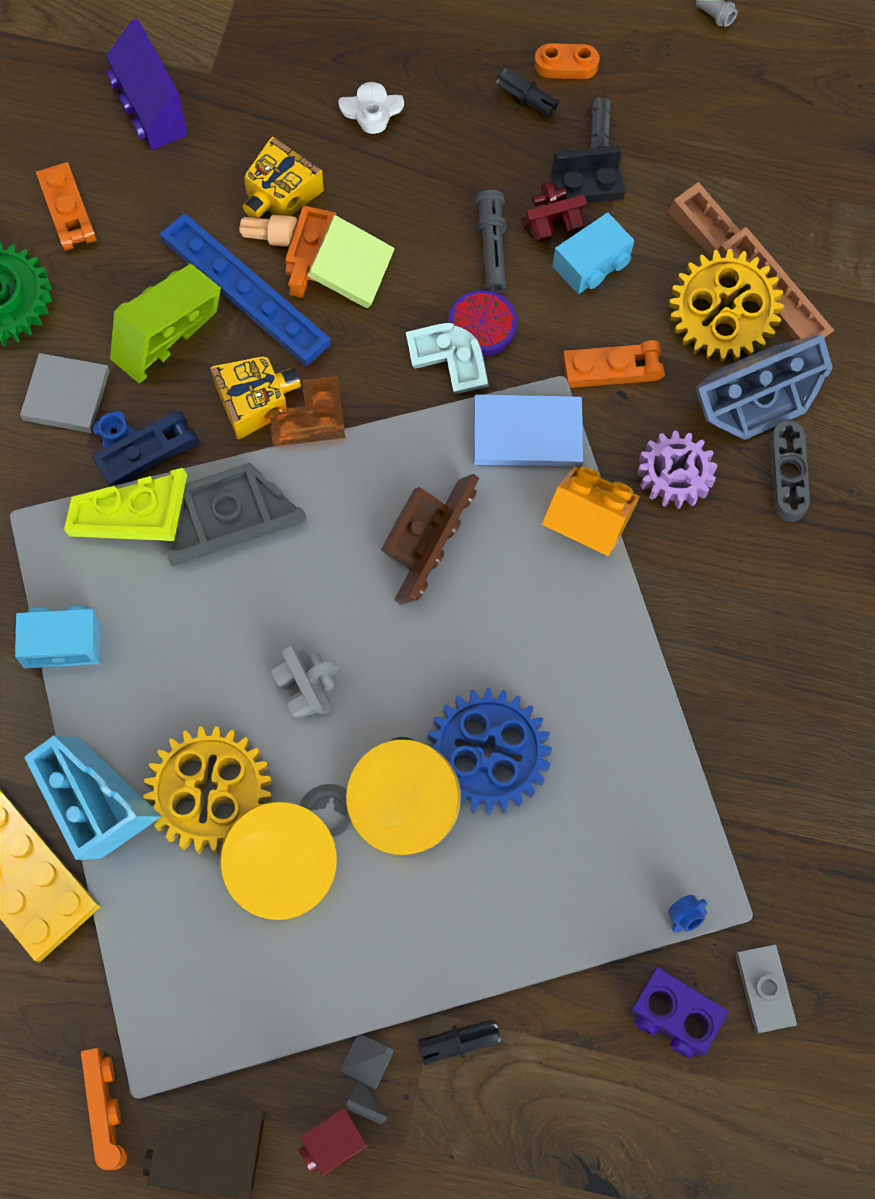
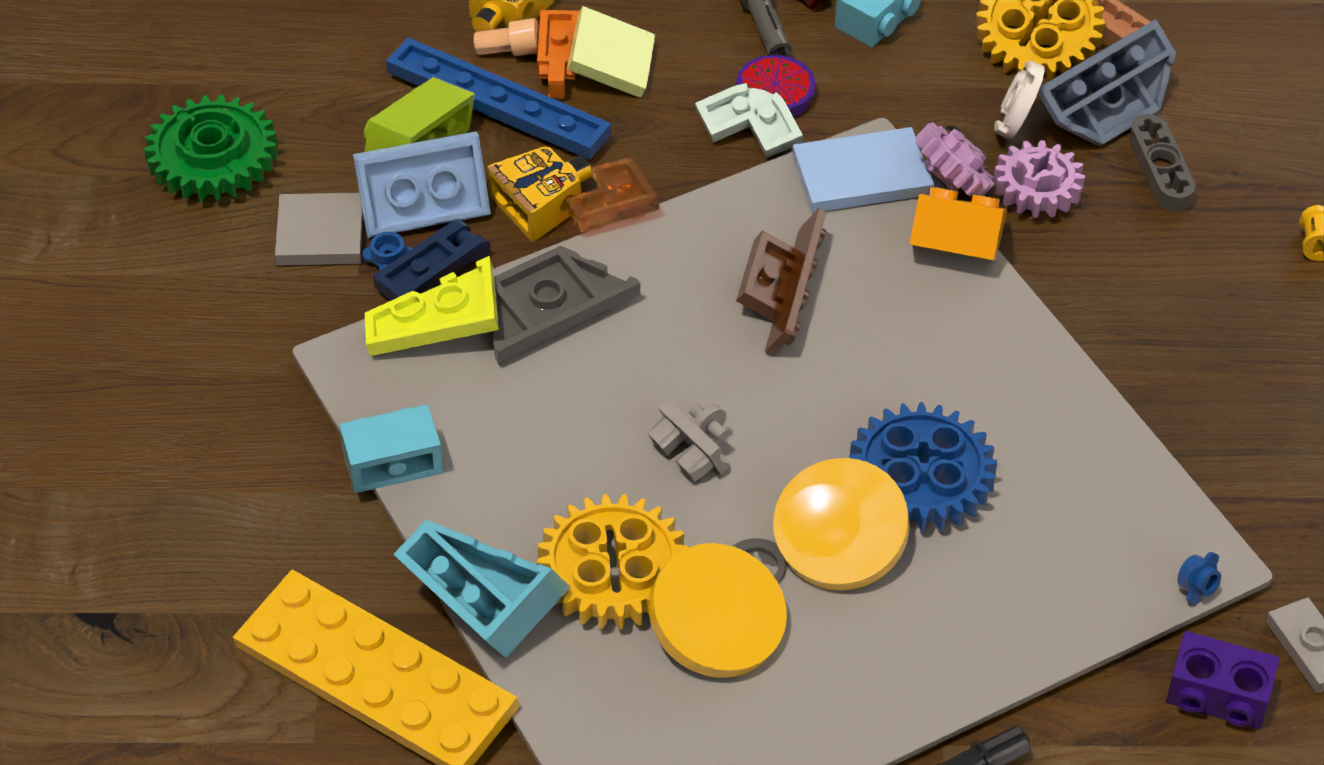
camera: 10 degrees left, 20 degrees down
orange plate [36,162,97,251] -> none
orange plate [562,340,665,388] -> none
none -> light blue tile [353,132,491,238]
none -> lavender gear [915,122,995,196]
none -> white tile [994,60,1044,140]

